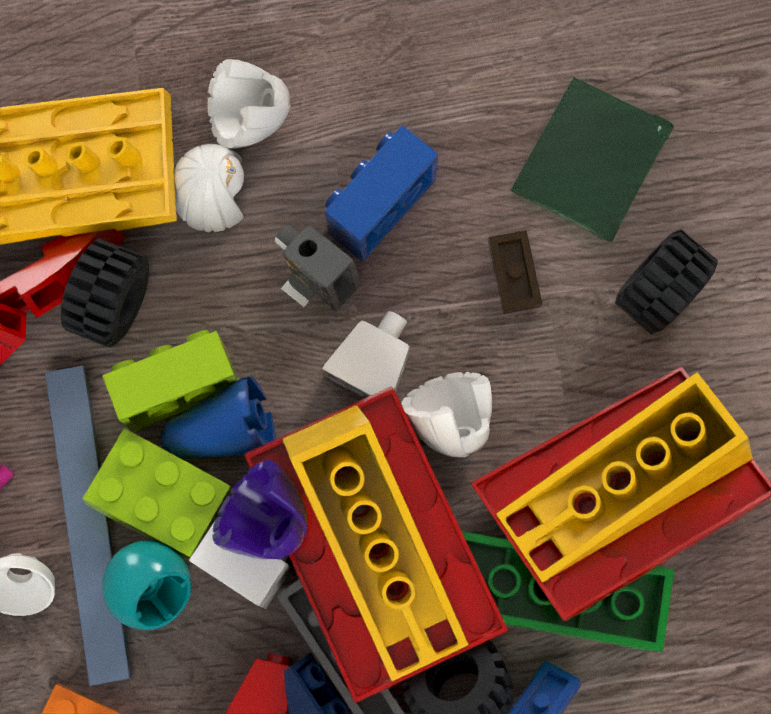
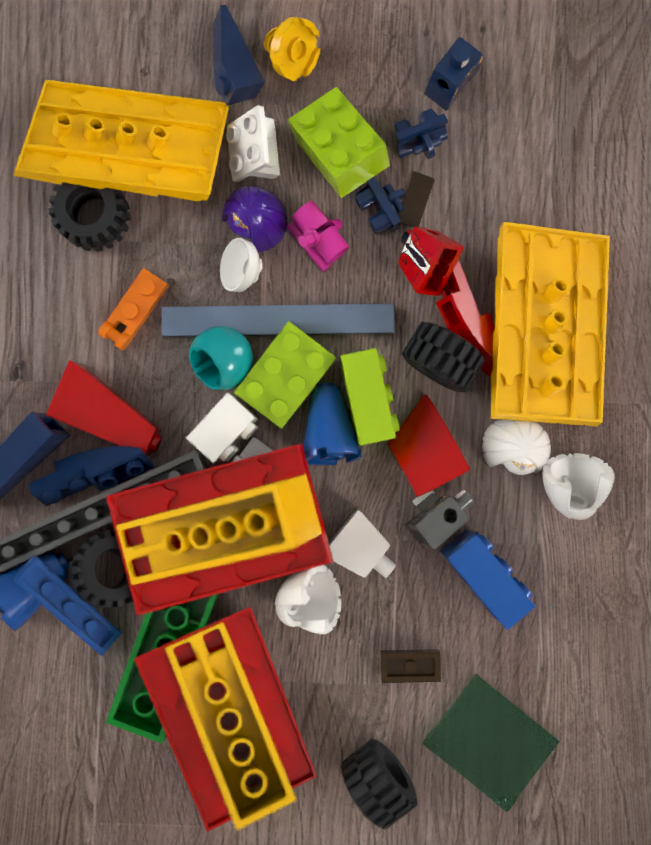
camera: 95 degrees right, 10 degrees up
dark purple hair [212,459,308,559] -> none
none -> red slope [387,394,471,497]

